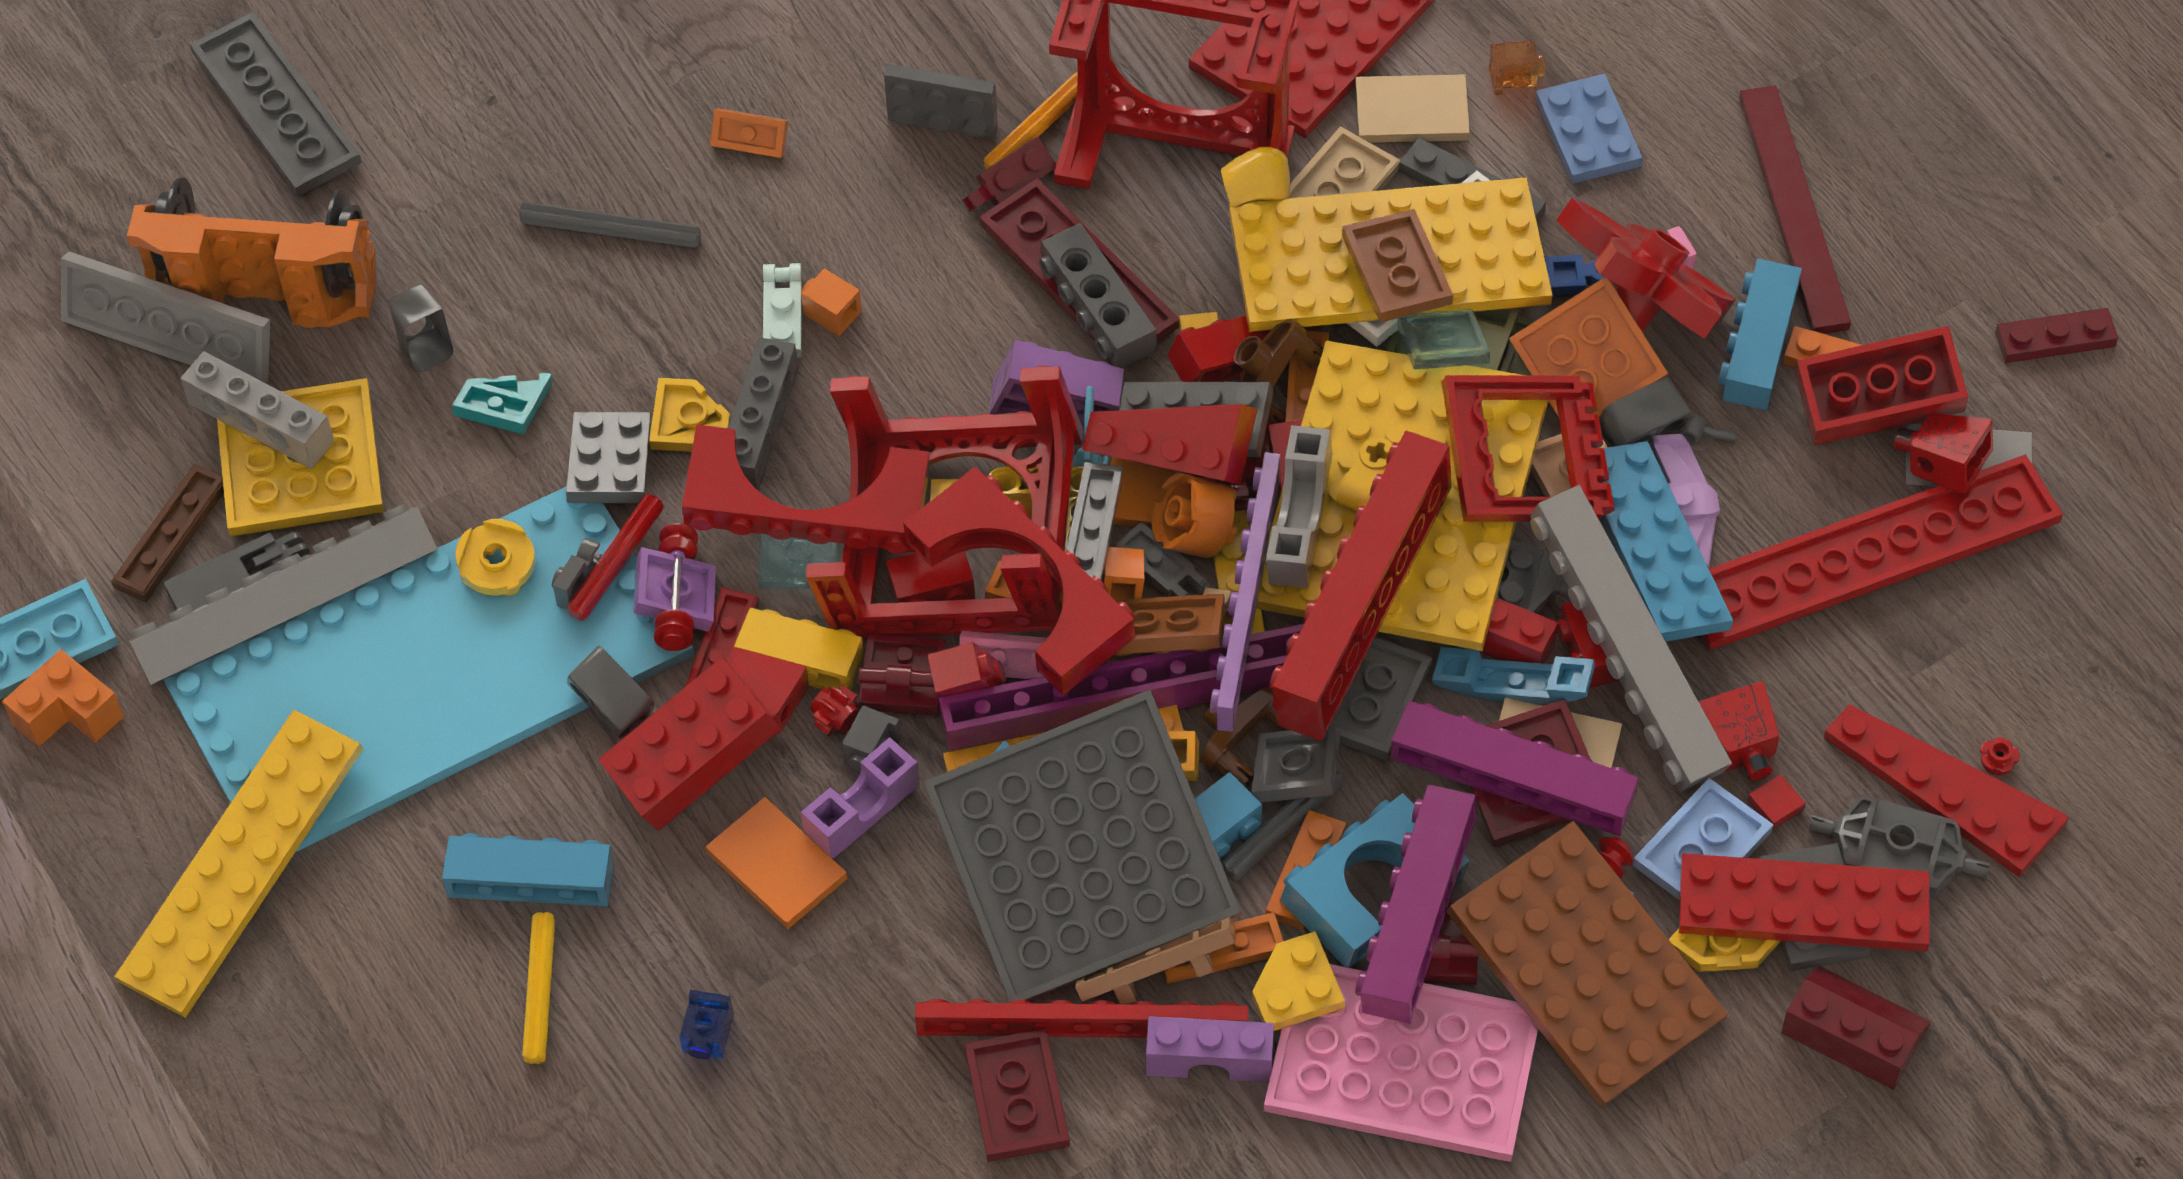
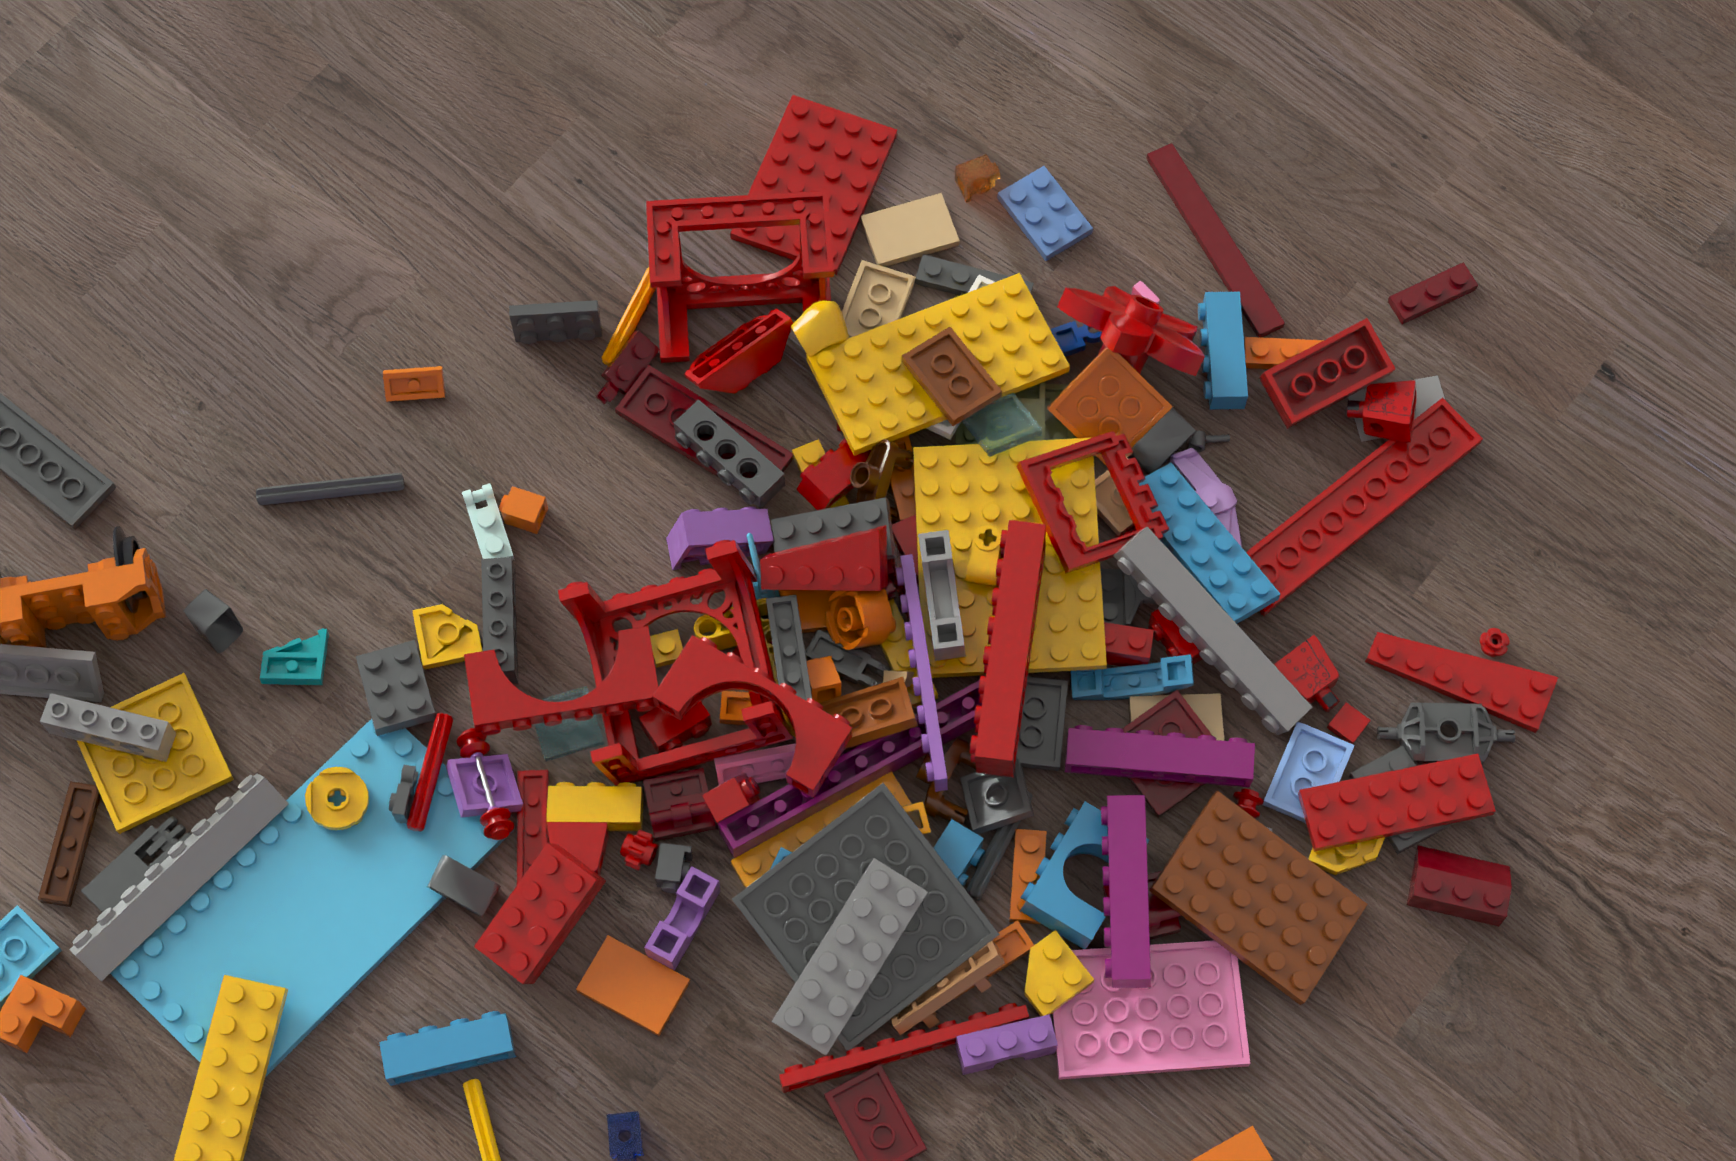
camera: 20 degrees left, 10 degrees up
none -> red wedge [684,308,793,394]
none -> light grey plate [772,858,928,1056]

